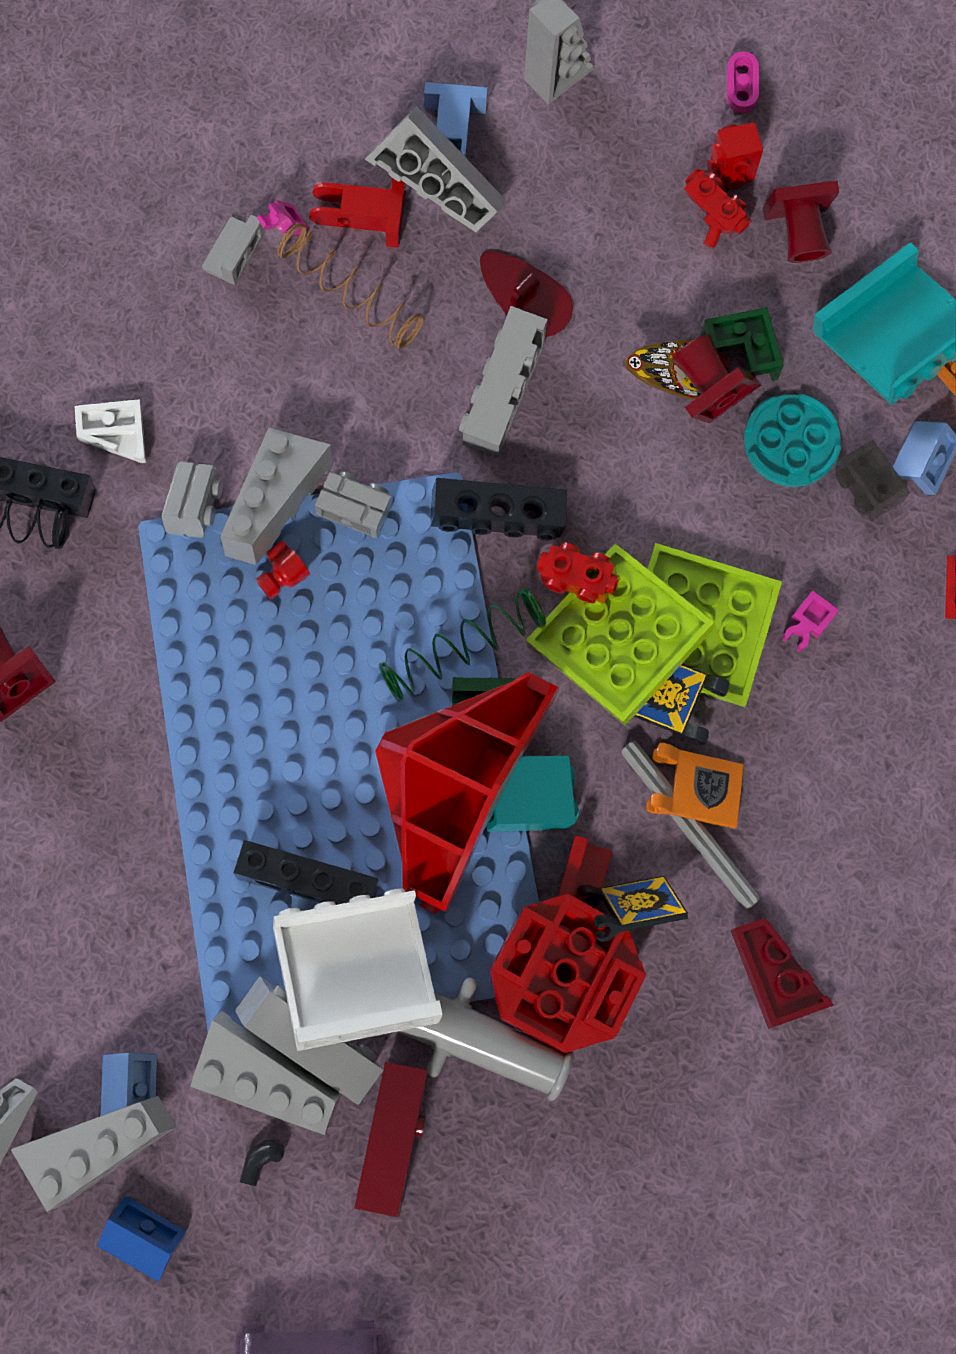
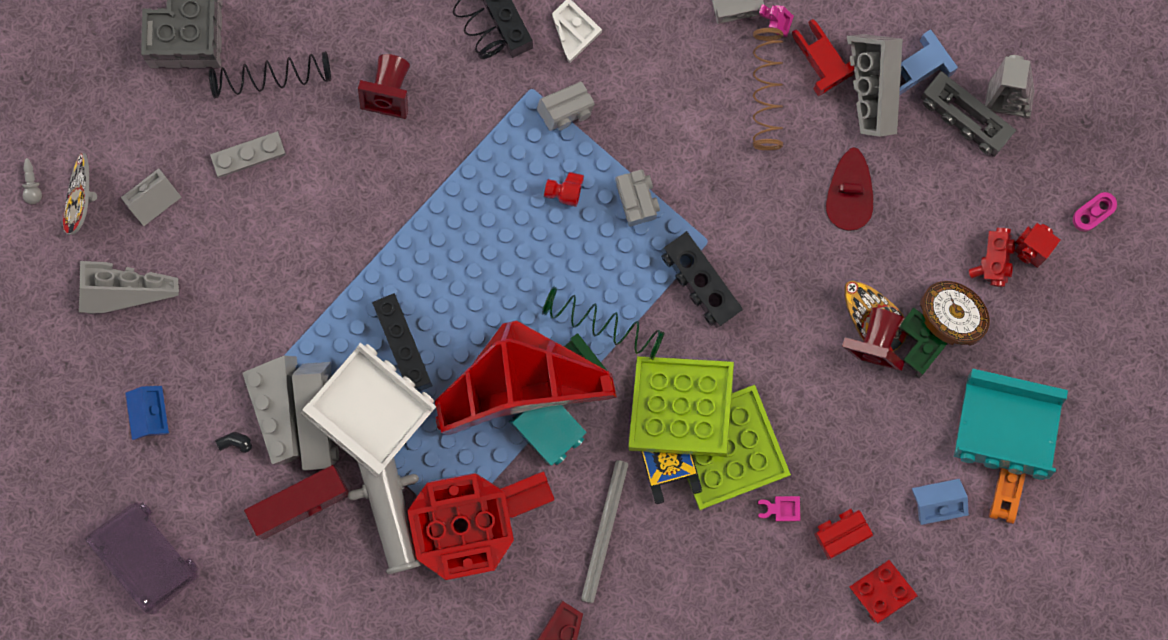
camera: 55 degrees right, 5 degrees up
light grey wedge [11,1096,177,1212] -> none
medium blue panel [100,1053,157,1116] -> none
light grey wedge [220,428,334,565] -> none
light grey wedge [459,306,547,457] -> none
red brick [537,543,620,604] -> none
flag [577,876,688,942] -> none
orange flag [646,743,744,829] -> none
teal tile [744,394,841,487] -> none
dark red plant [762,180,839,263] -> none
clear smoke brick [835,440,910,522] -> none
none -> red brick [815,508,874,560]
none -> dark grey brick [920,71,1016,157]
none -> tile [920,281,990,346]

